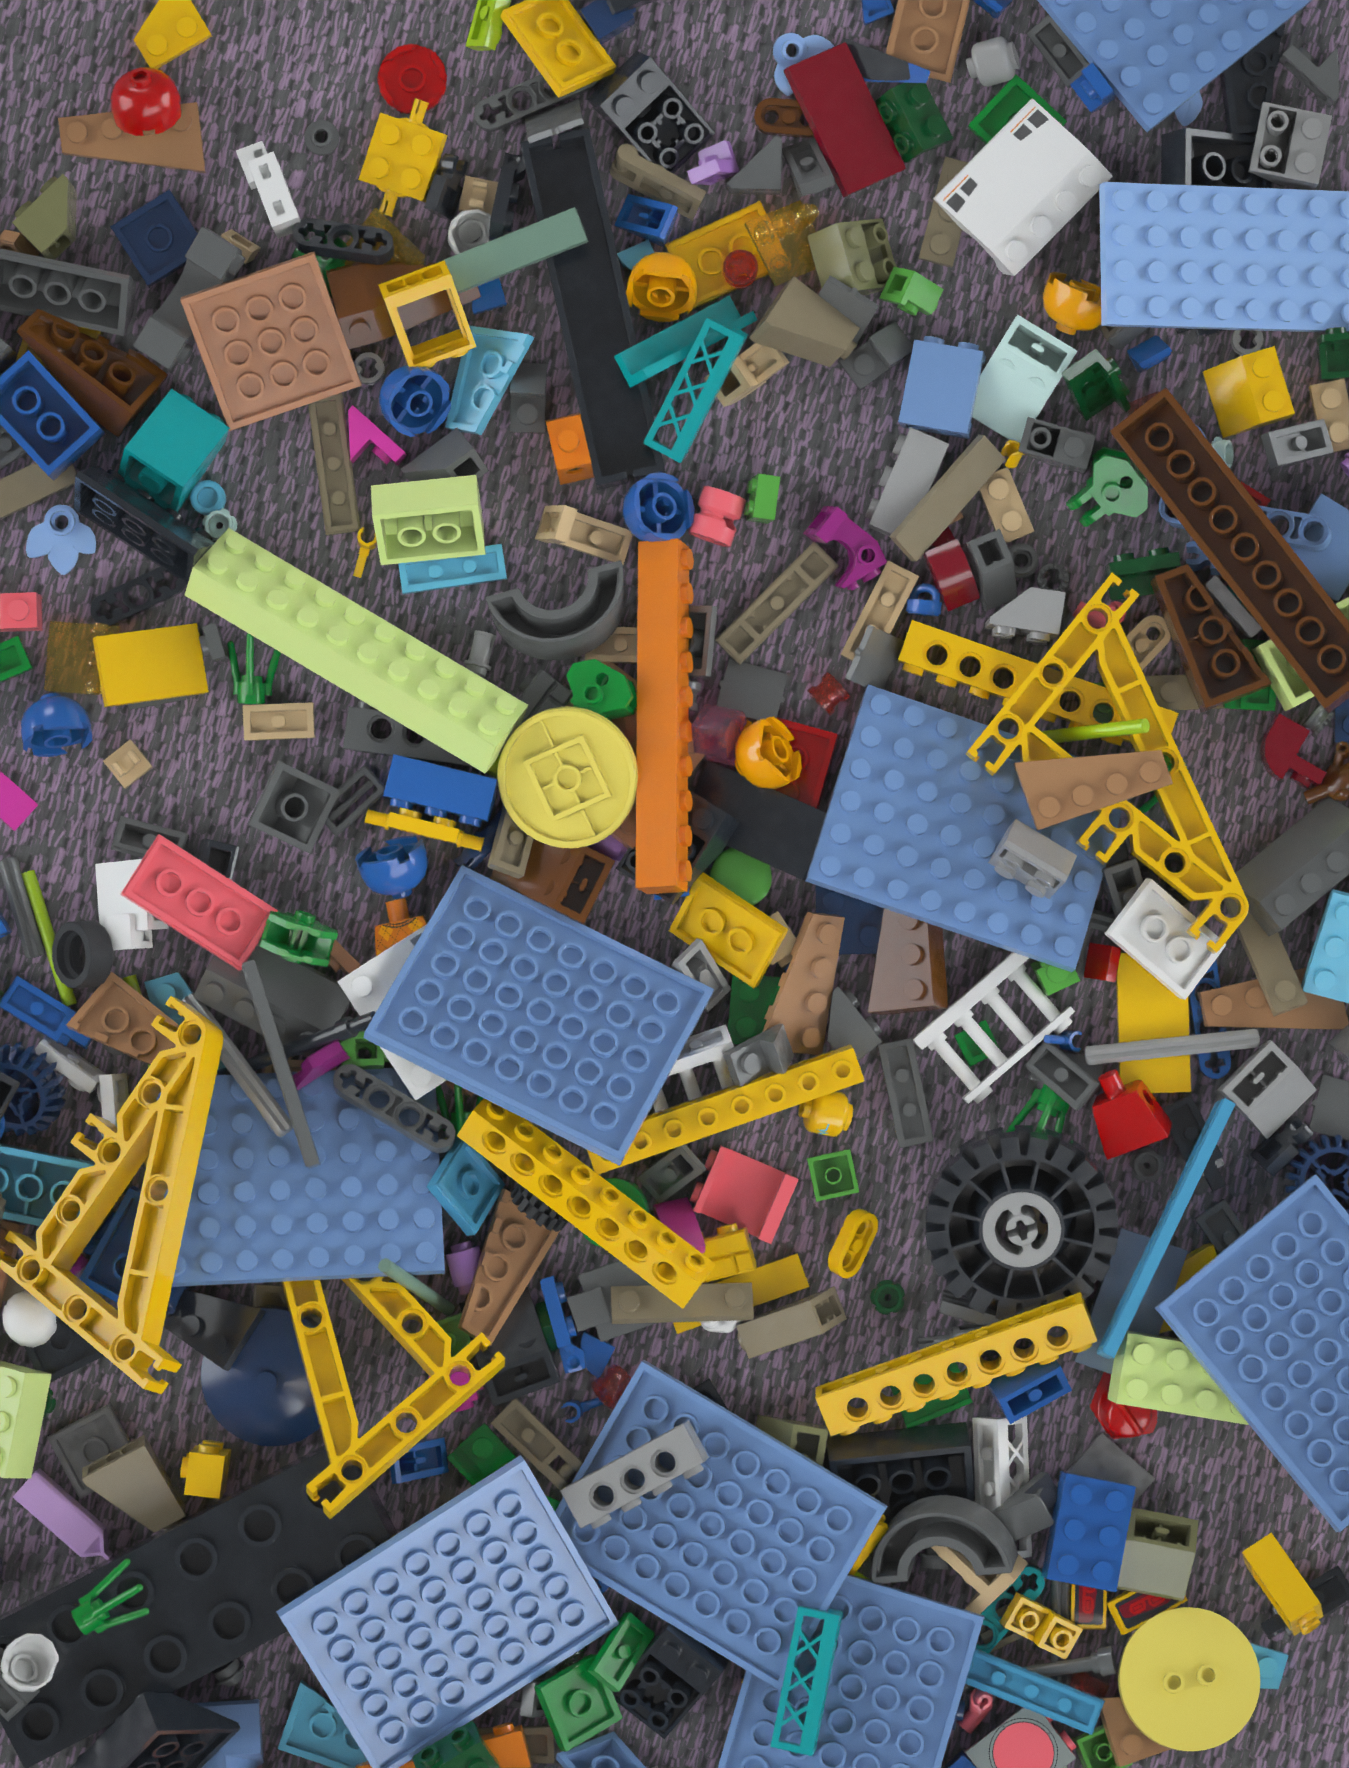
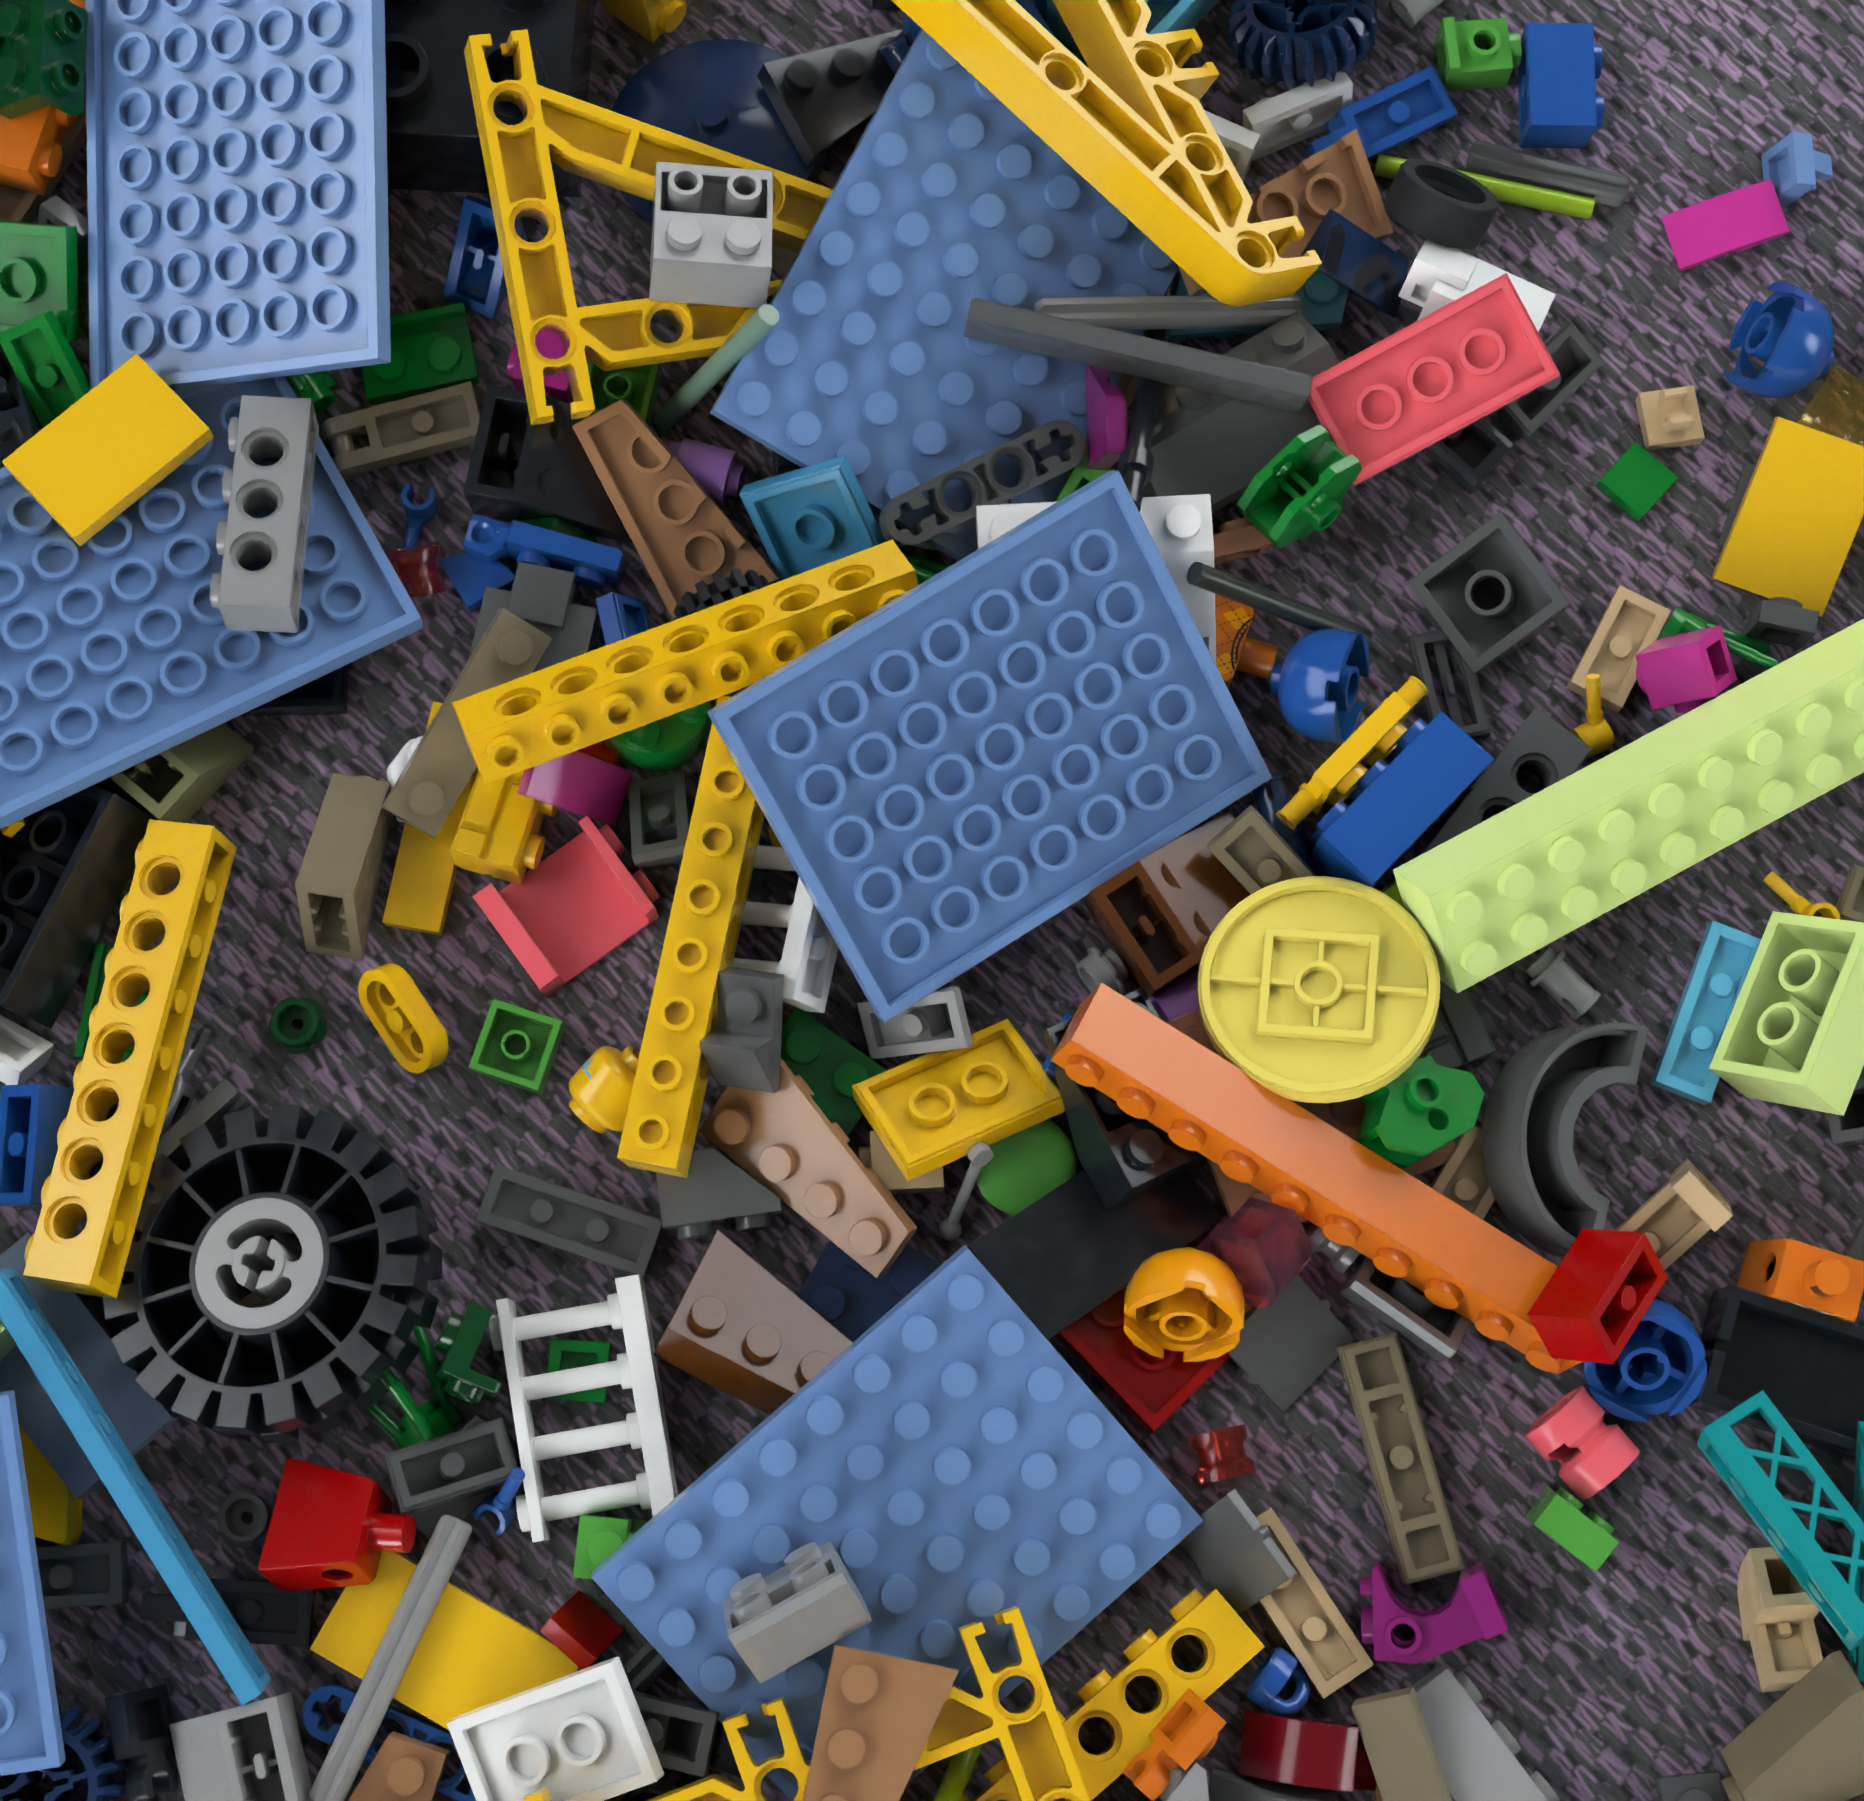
camera: 125 degrees right, 10 degrees down
none -> yellow tile [2,353,214,546]
none -> dark green bracket [434,1302,502,1406]
none -> blue tile [596,592,651,645]
none -> light grey slope [649,162,773,308]
none -> light grey hinge [938,1142,993,1241]
none -> light grey plate [1076,947,1128,995]
none -> orange plate [1123,1688,1227,1801]
none -> pearl dark grey bar [1187,562,1372,645]
none -> dark blue slope [1300,209,1410,318]
none -> red brick [1527,1229,1668,1365]
none -> yellow hand [1570,673,1614,758]
none -> green tile [1595,442,1678,523]
none -> dark pink brick [1635,625,1737,713]

